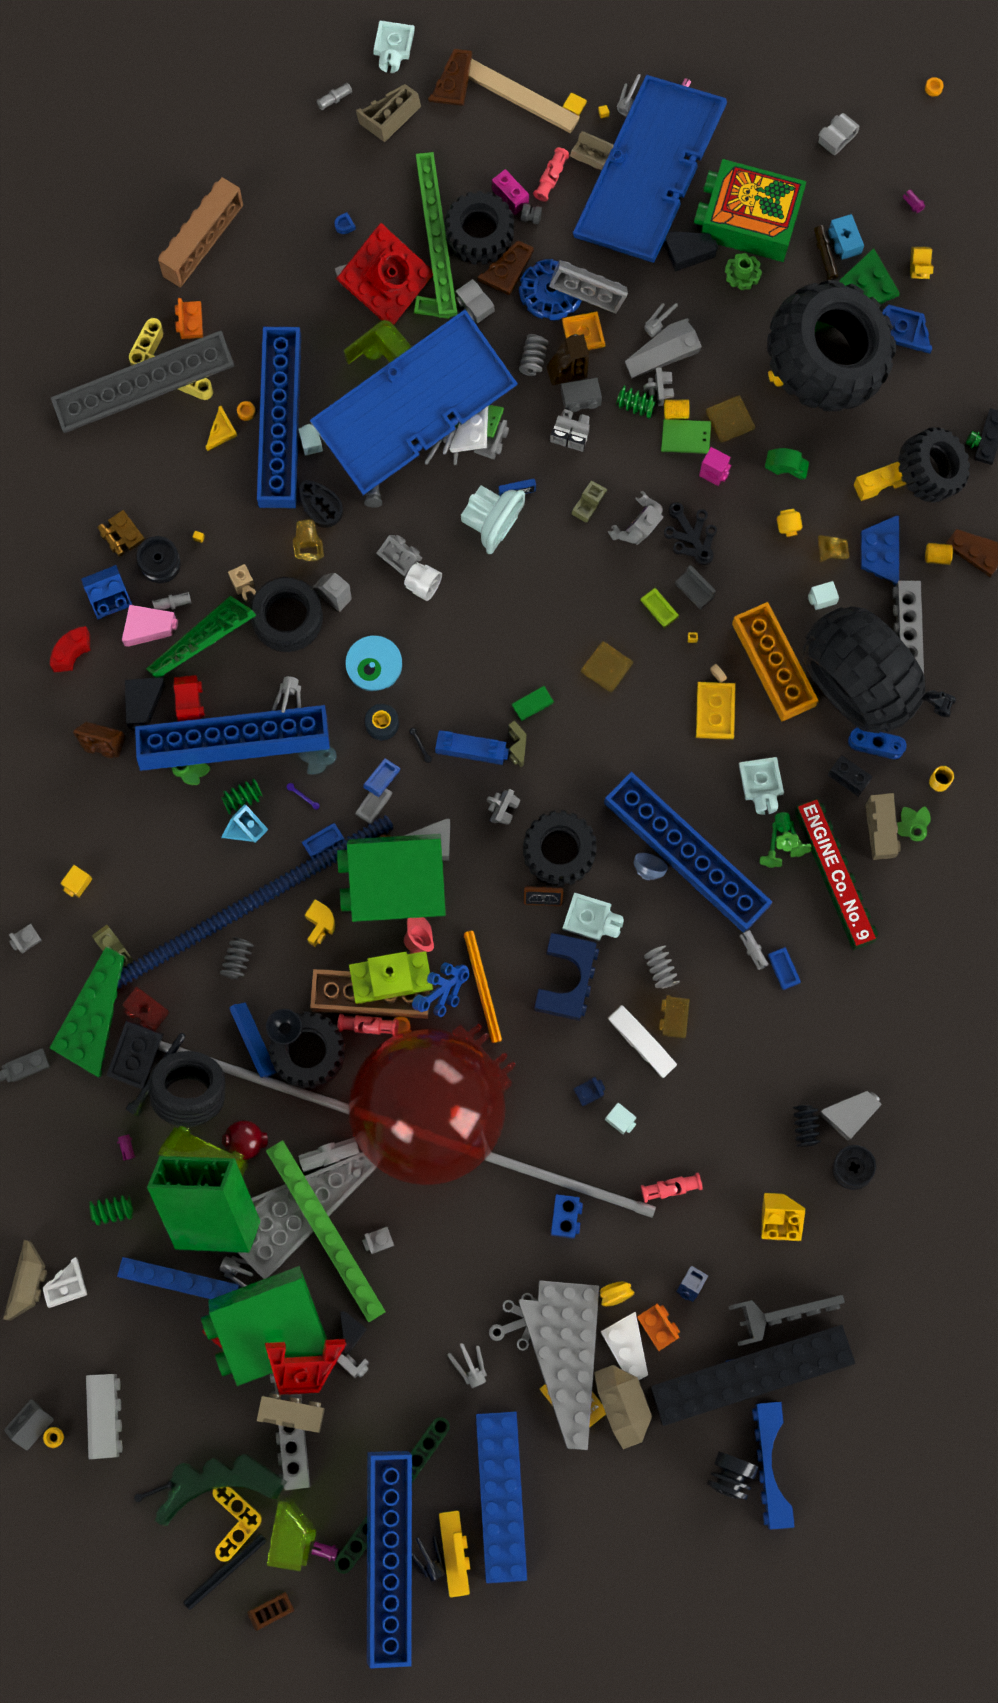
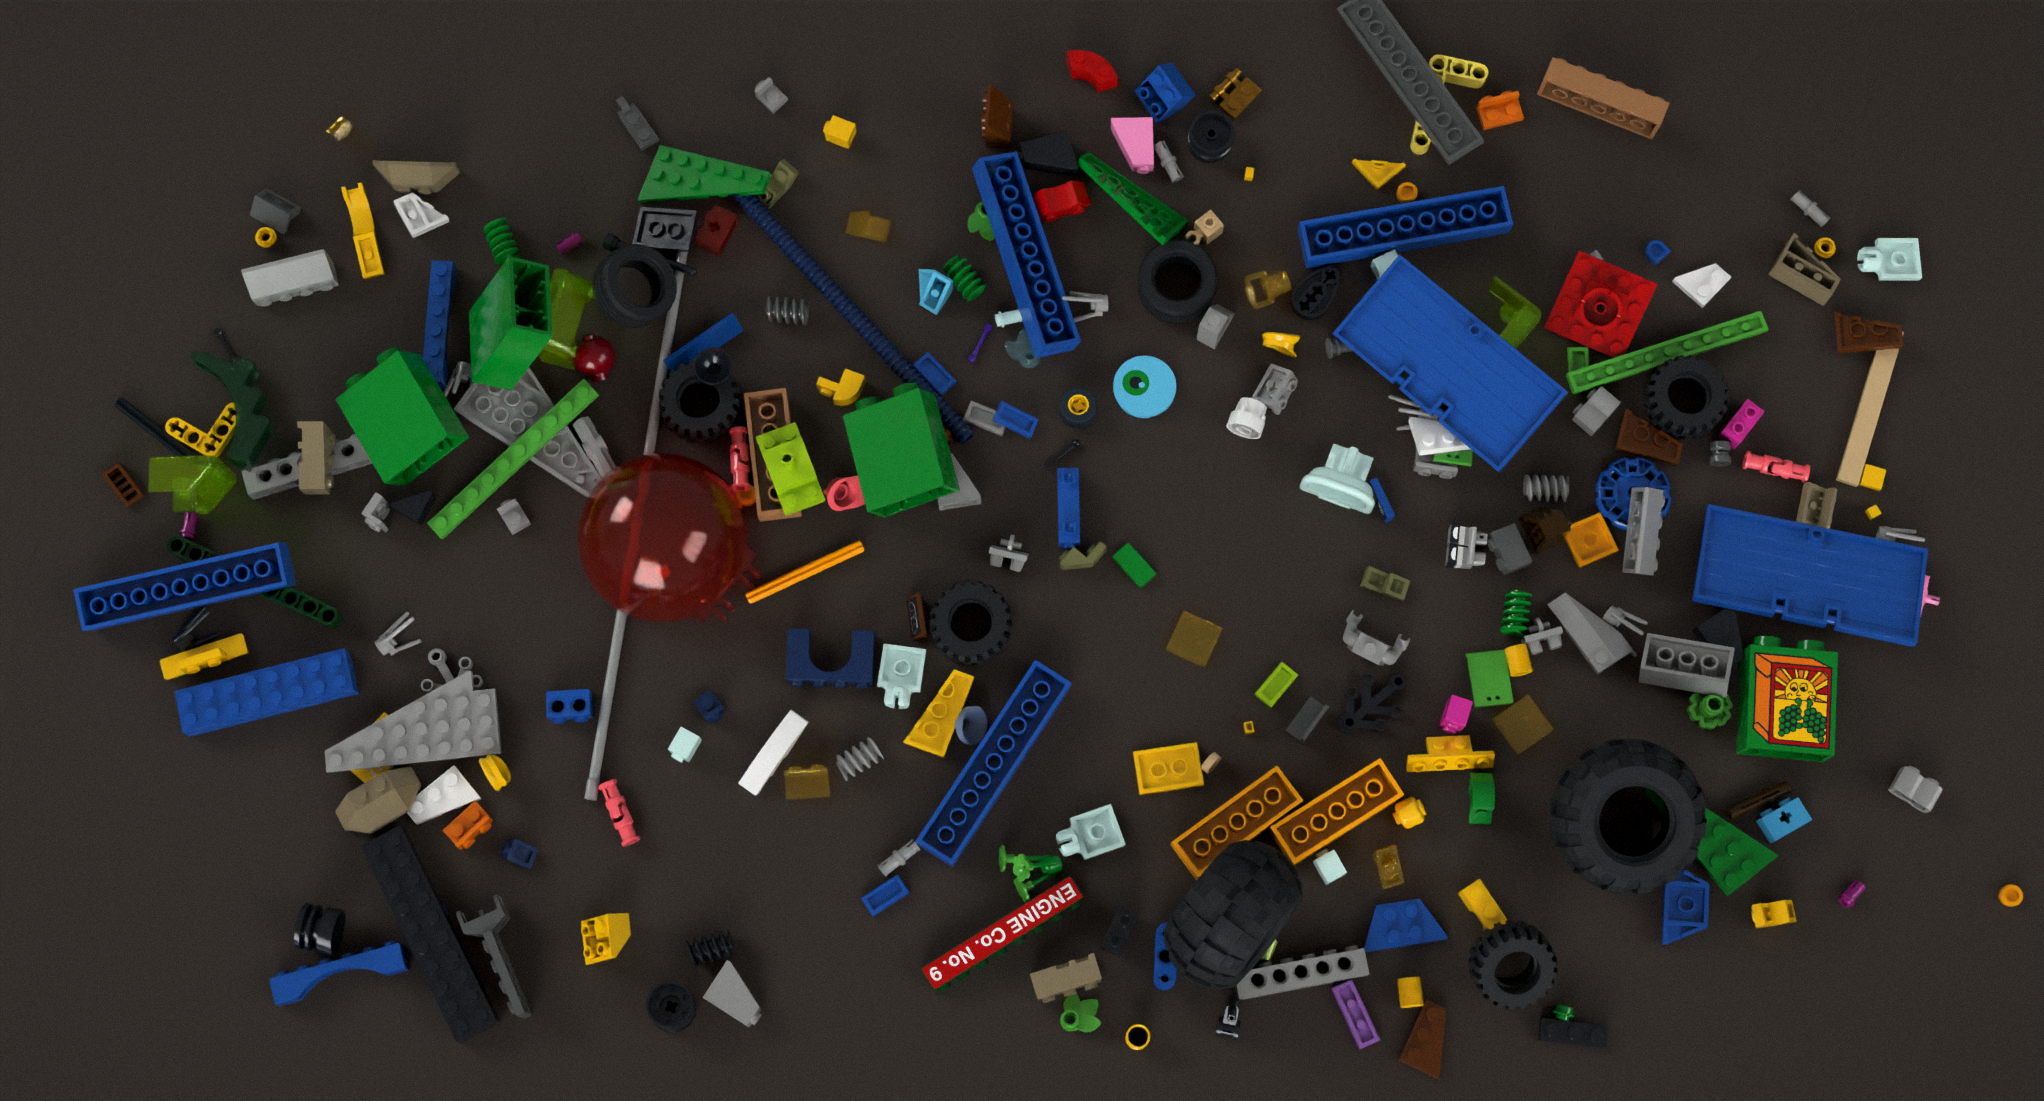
camera: 80 degrees right, 0 degrees up
red wing [265,1339,346,1395] -> none
blue plant [412,962,469,1017] -> none
none -> yellow piece [341,182,385,279]
none -> clear yellow slope [845,211,891,242]
none -> yellow wing [903,669,974,758]
none -> light aqua pin [995,309,1022,328]
none -> yellow piece [1262,332,1301,357]
none -> light orange brick [1268,758,1404,865]
none -> medium lavender tile [1331,979,1380,1050]
none -> yellow bracket [1406,735,1495,772]
none -> light grey slope [1639,633,1735,697]
none -> white wing [1672,263,1731,308]
none -> yellow plate [1814,238,1836,258]

